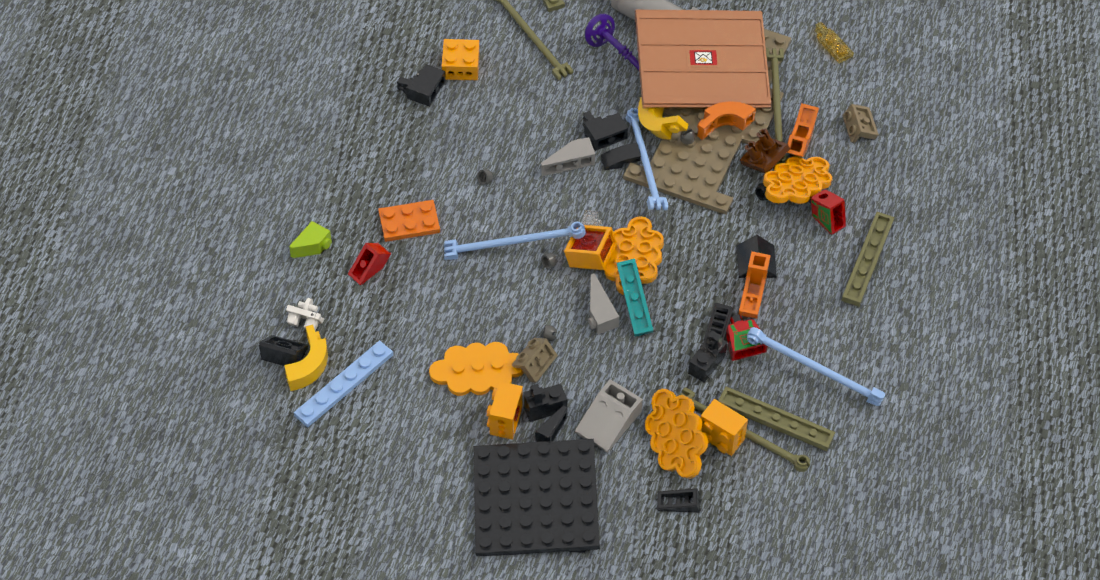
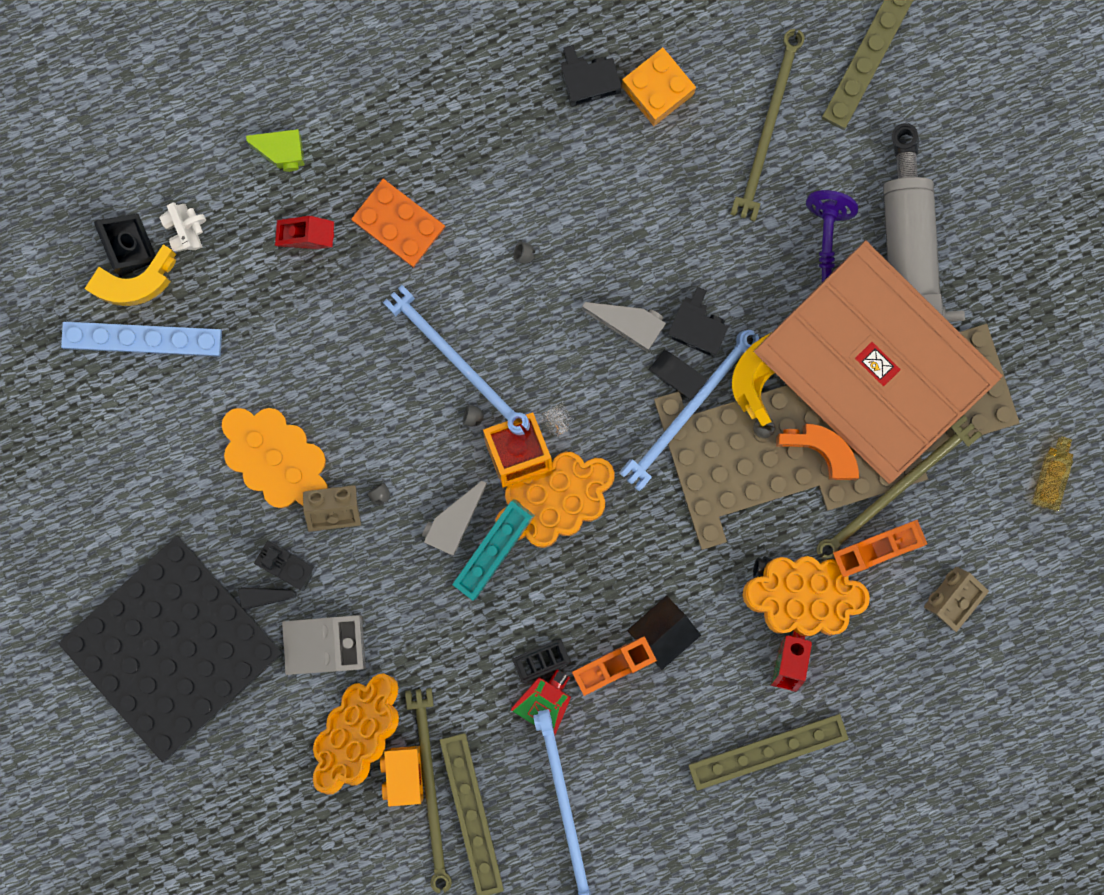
camera: 45 degrees right, 30 degrees up
light orange piece [486,381,523,440] -> none
black slope [657,488,700,513] -> none
black hinge [688,330,727,383] -> none
reddish brown plate [740,129,790,173] -> none

